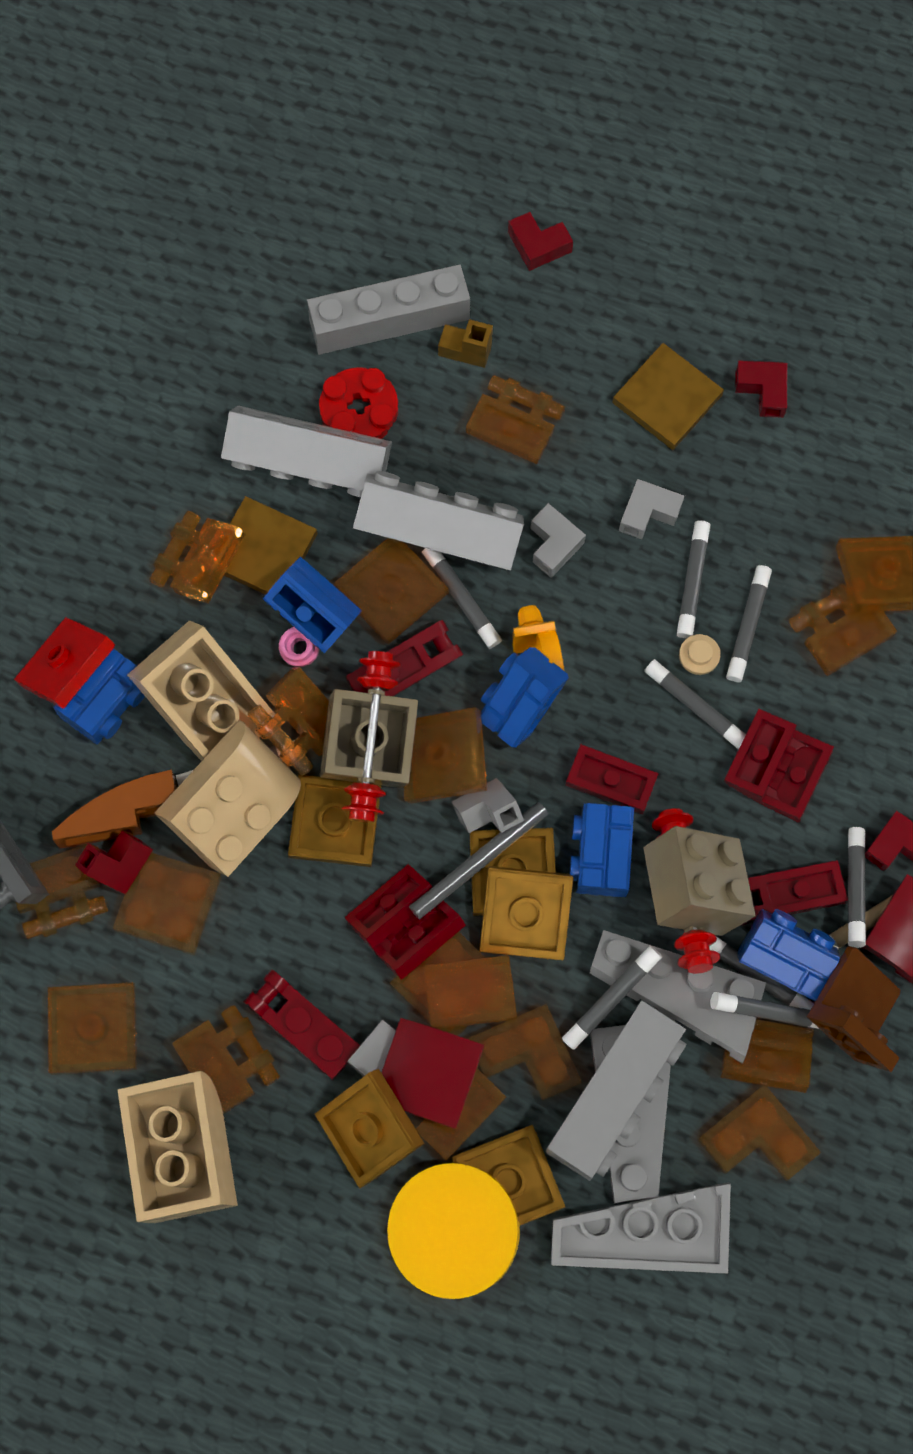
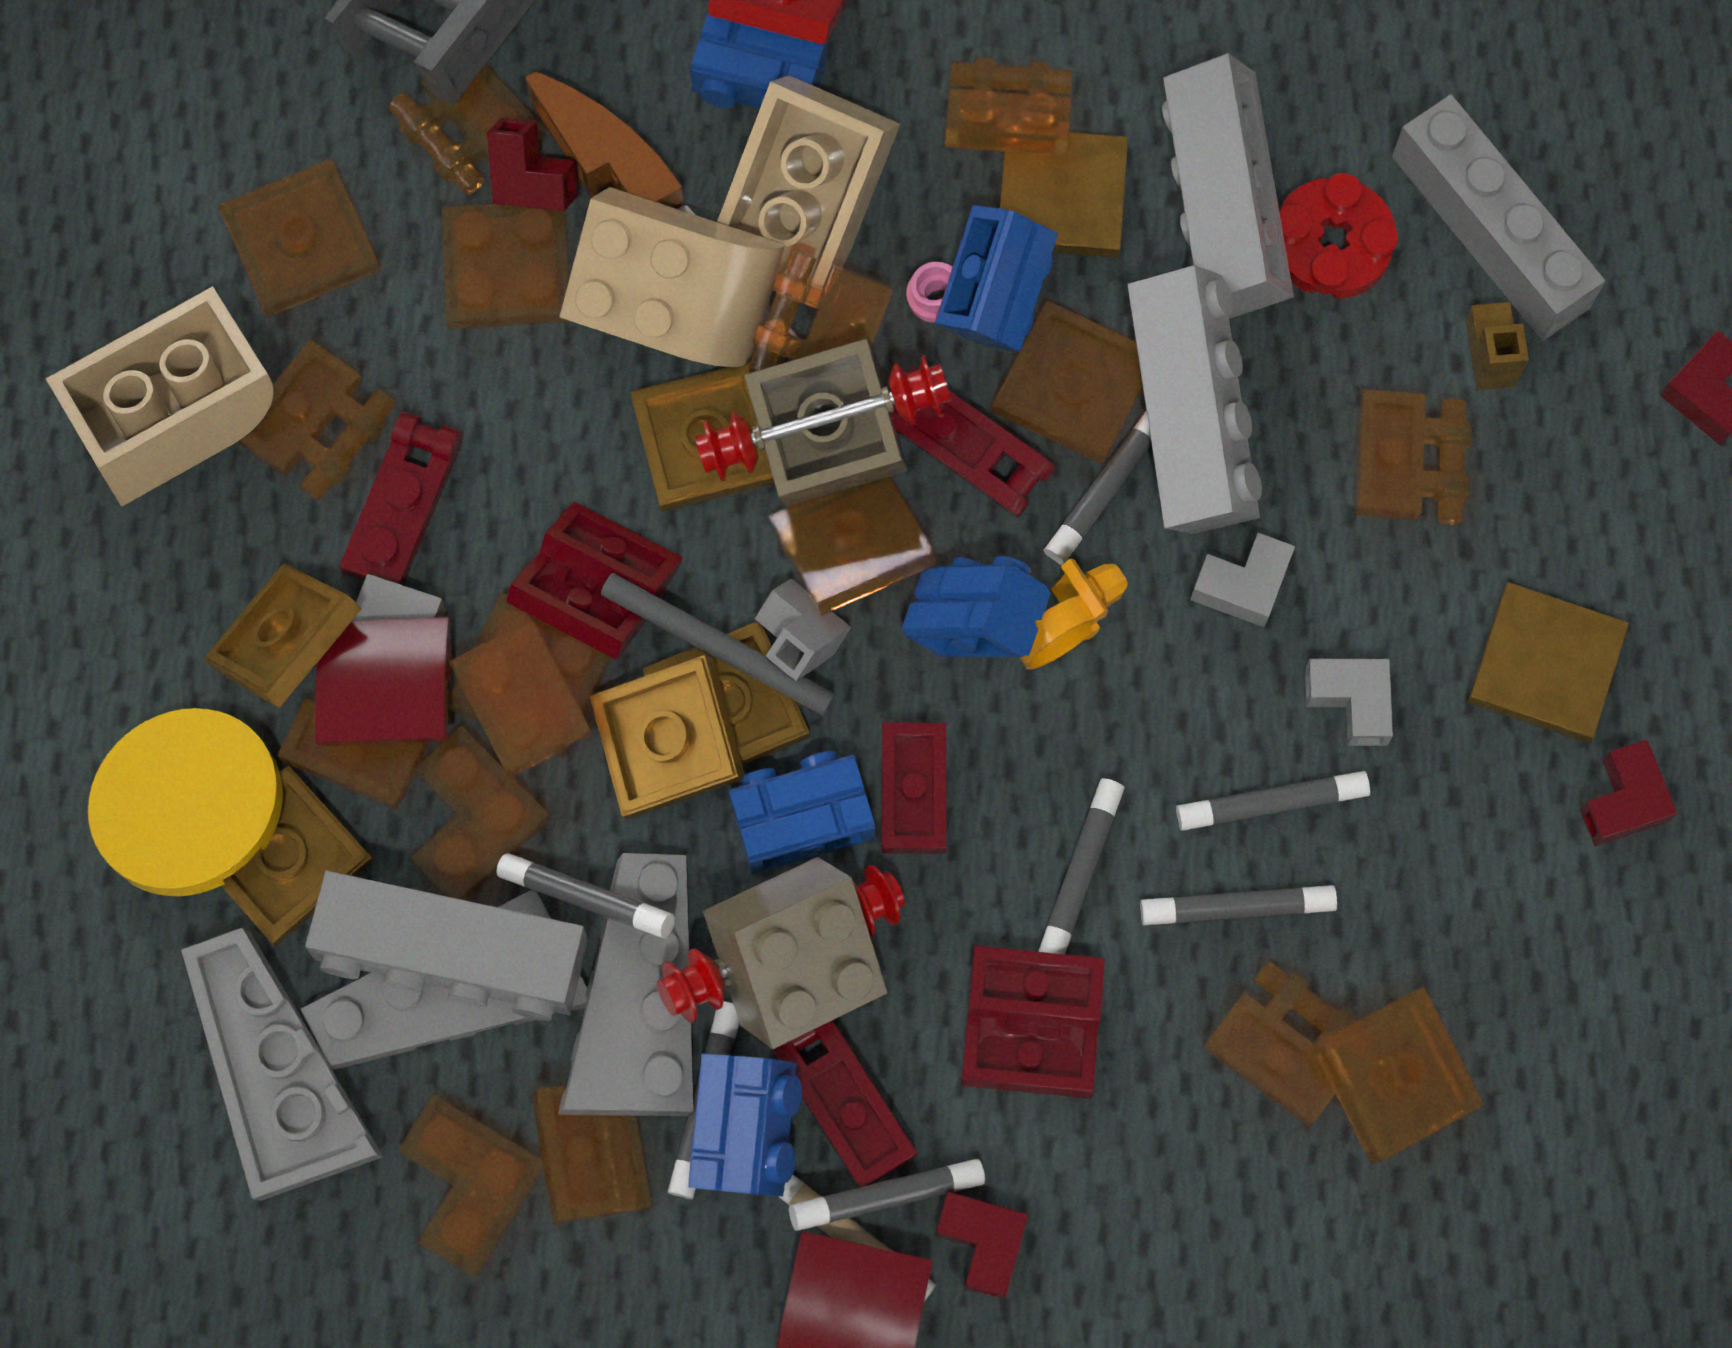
camera: 70 degrees right, 0 degrees up
tan plate [679,634,720,675] -> none
dark grey bar [710,992,819,1029] -> none
reddish brown bracket [807,946,900,1072] -> none

